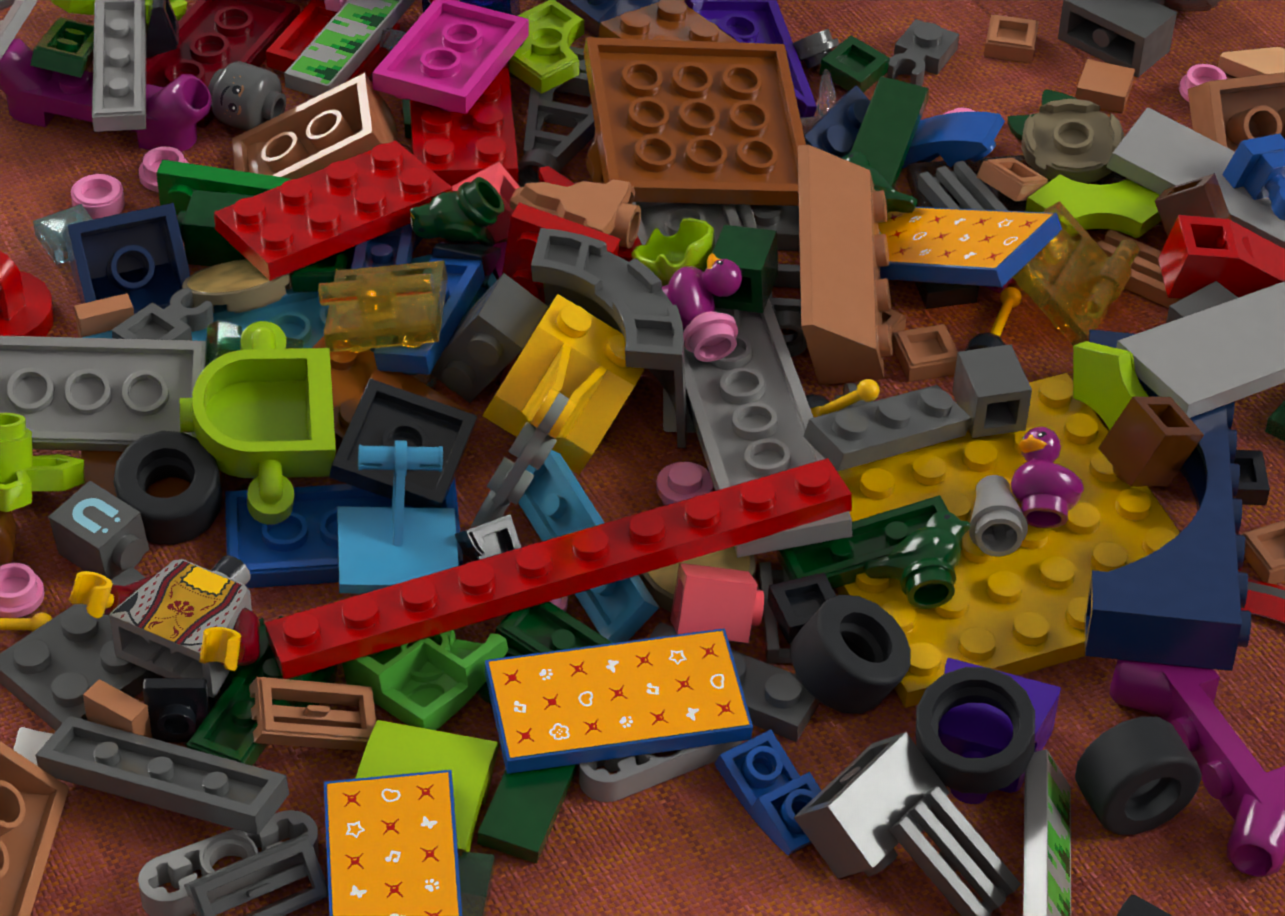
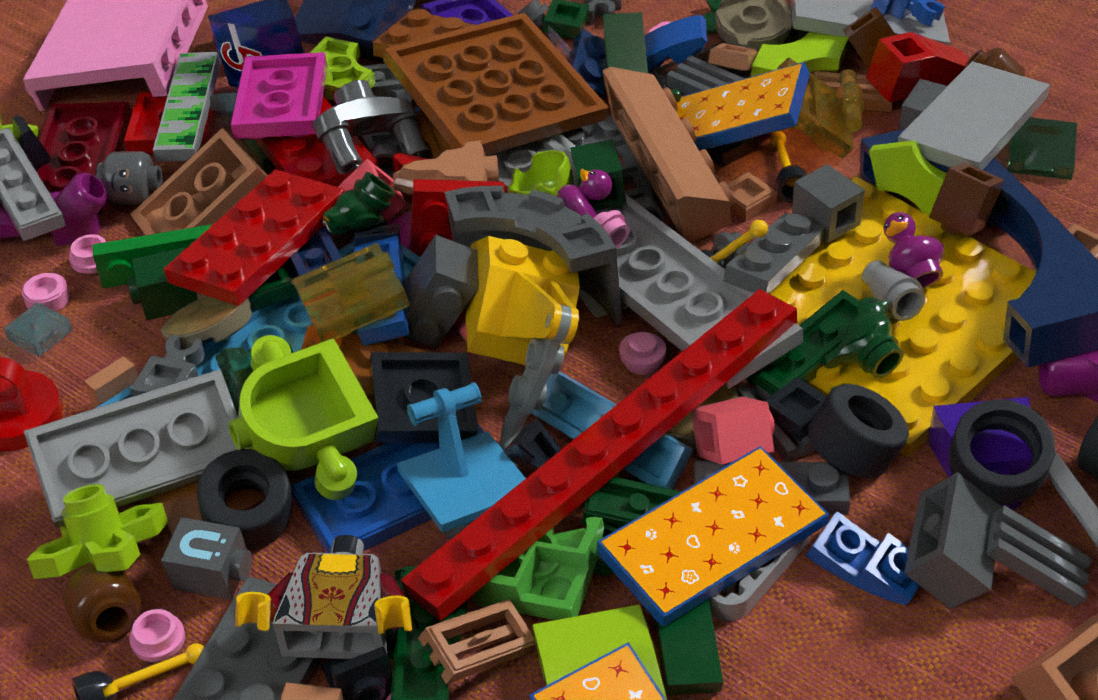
camera: 20 degrees left, 0 degrees up
dark blue slope [62,203,190,314] -> none
none -> dark grey connector [312,80,430,174]

